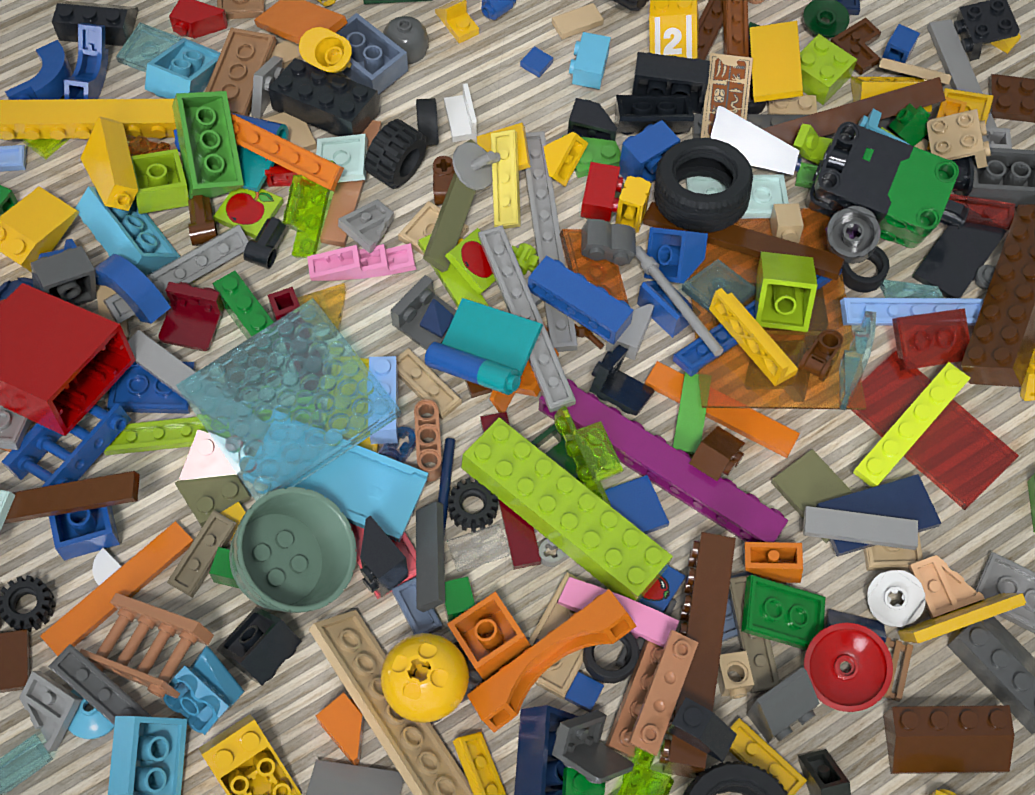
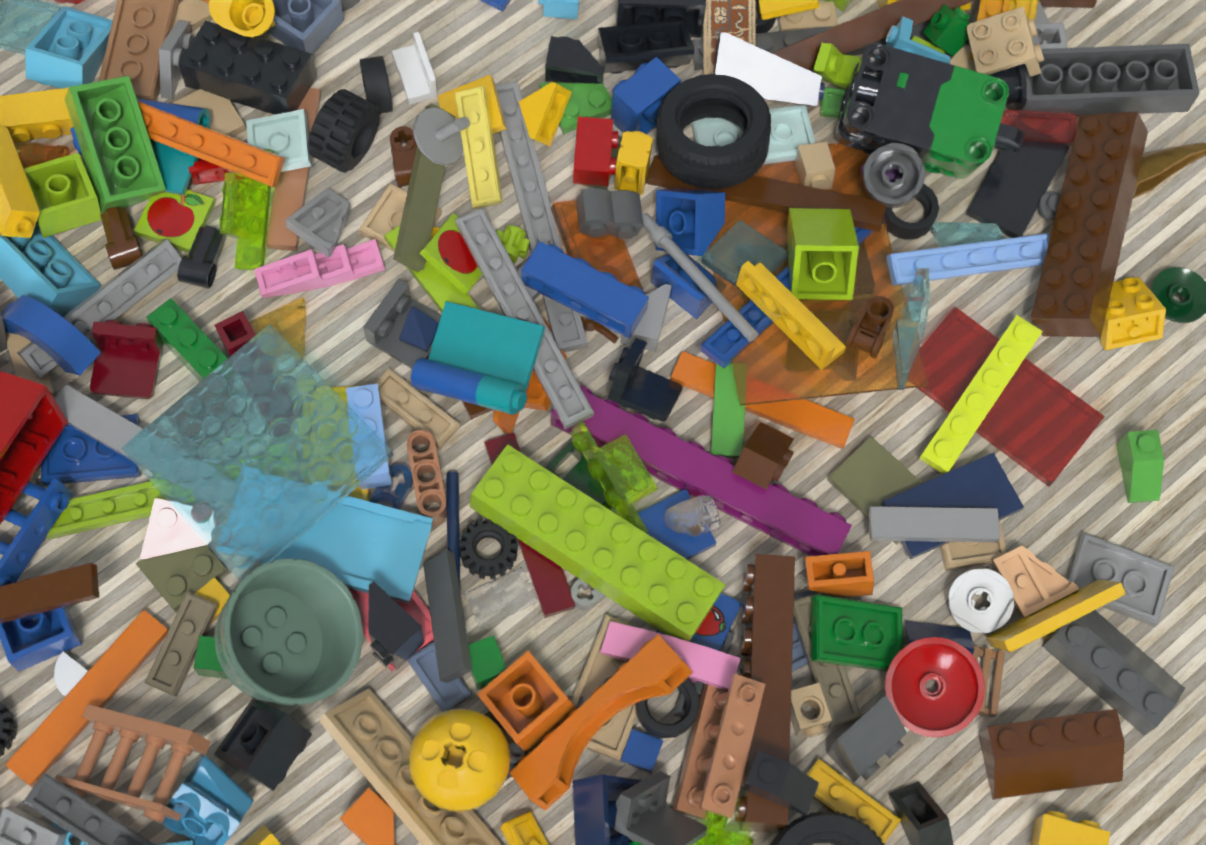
camera: 10 degrees left, 5 degrees up
clear red tile [892,308,970,371] -> none
none -> clear rock [663,495,721,537]

